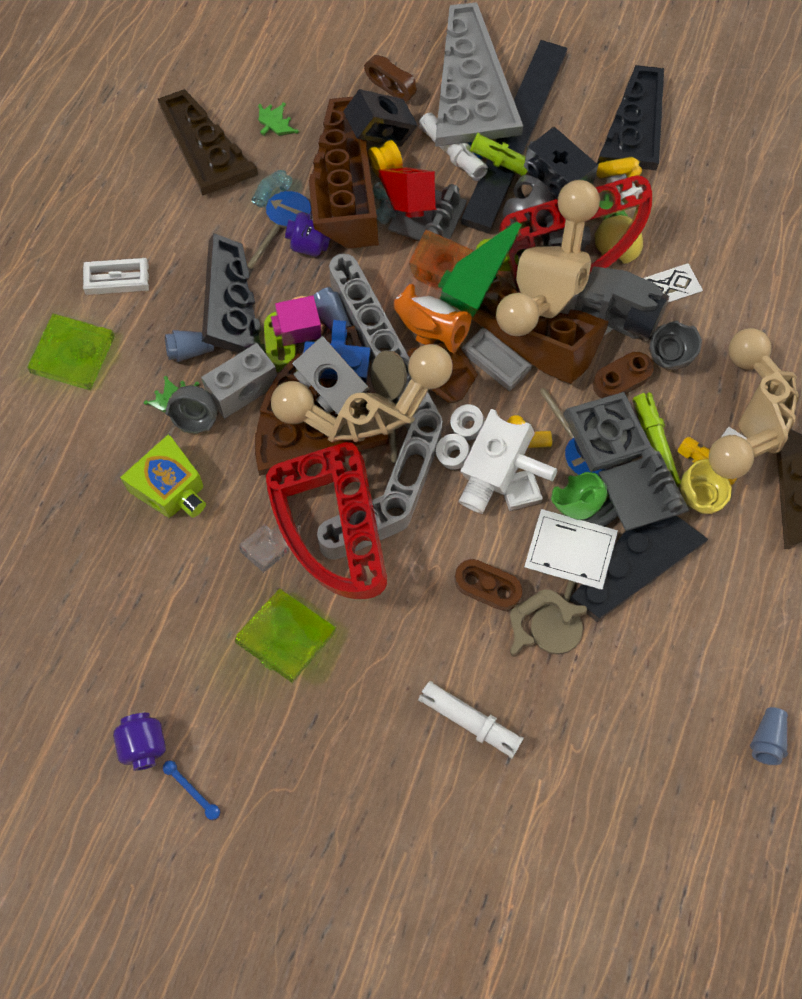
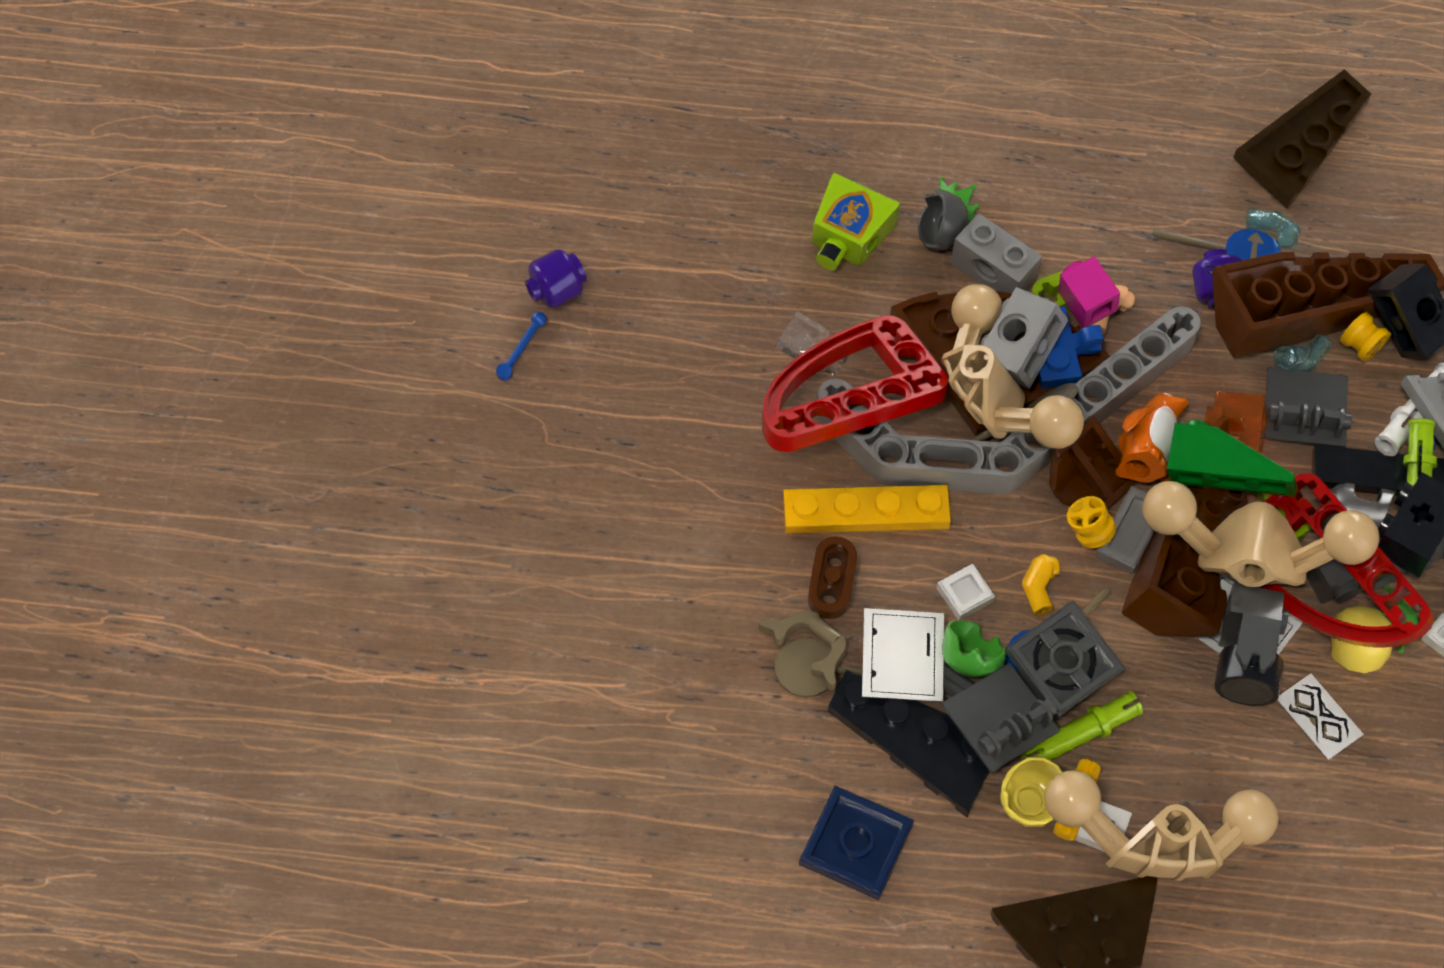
camera: 75 degrees right, 5 degrees down
clear neon green hinge [27,314,115,391] -> none
white tile [83,258,149,295] -> none
sand blue cone [165,330,214,362] -> none
black wing [202,233,266,354] -> none
clear neon green hinge [235,588,336,683] -> none
bright green piece [258,102,299,136] -> none
sand blue cone [314,287,352,332] -> none
red slope [379,167,436,217] -> none
white pin [418,681,524,759] -> none
white piece [436,404,557,514] -> none
reddish brown plate [593,352,654,398] -> none
dark grey hair [649,321,702,370] -> none
sand blue cone [750,707,788,765] -> none
none -> yellow plate [783,485,951,534]
none -> dark blue tile [799,785,914,900]
none -> yellow wheel [1066,496,1117,549]

